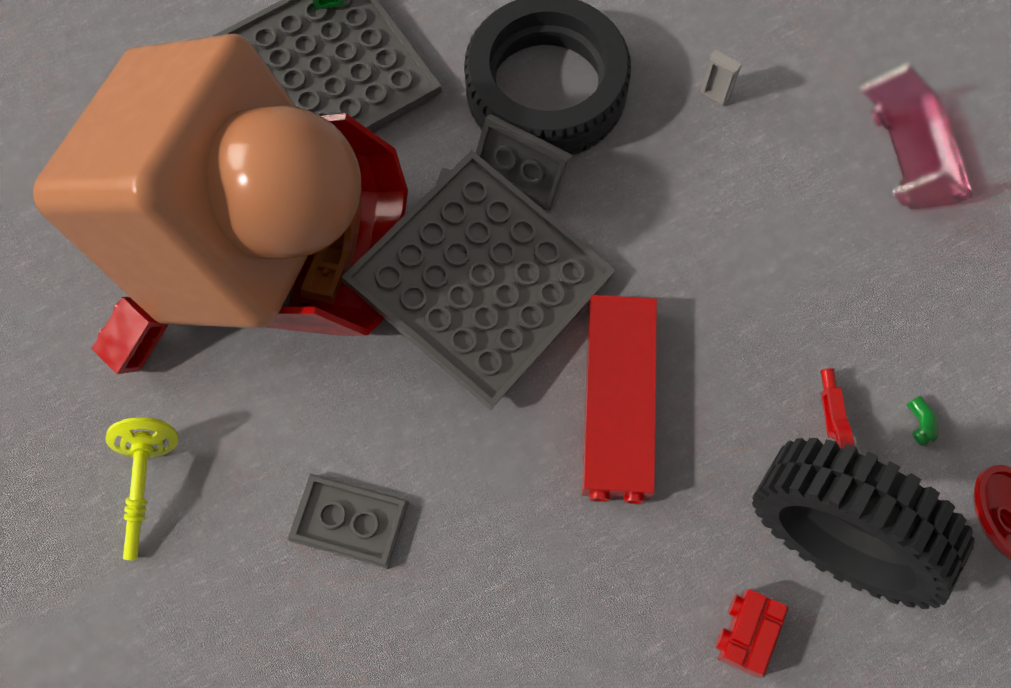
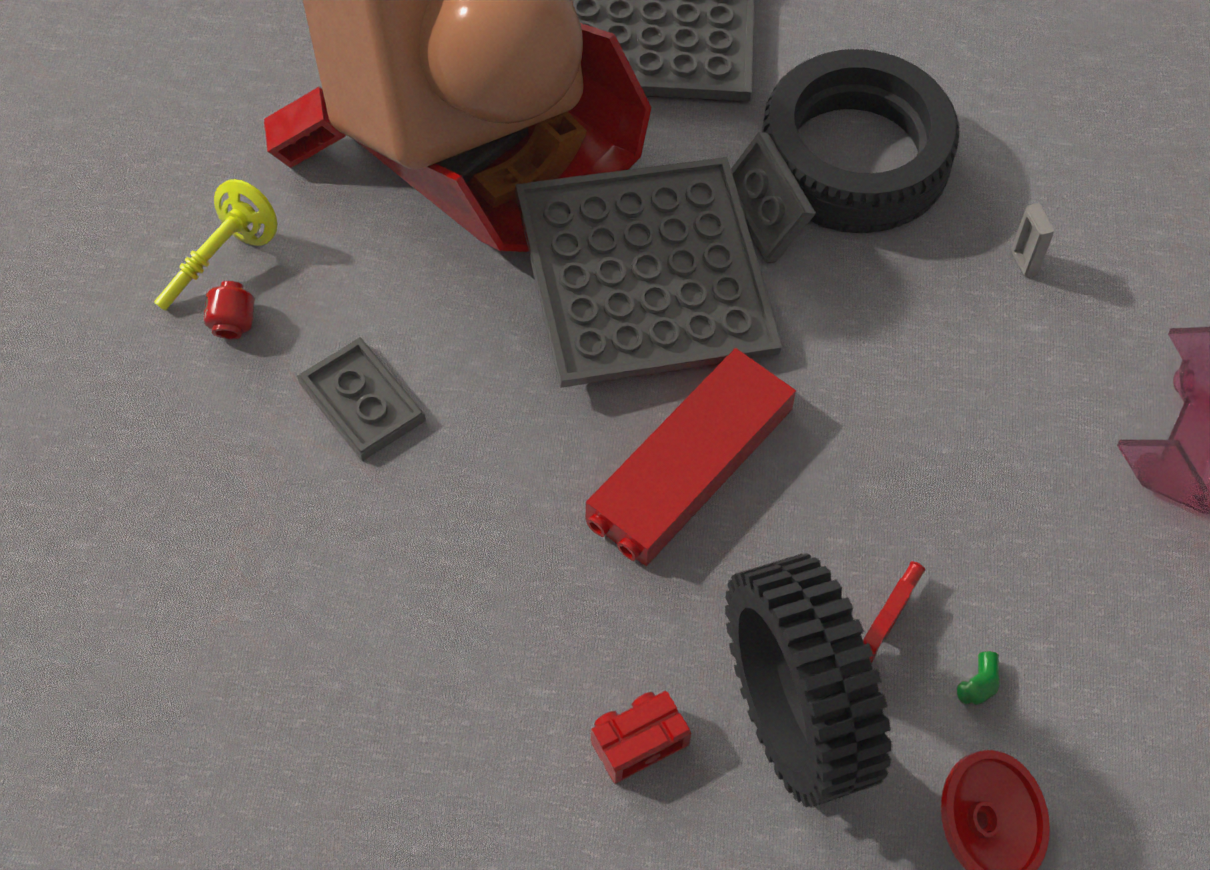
camera: 35 degrees right, 10 degrees down
none -> red head [204,281,255,339]

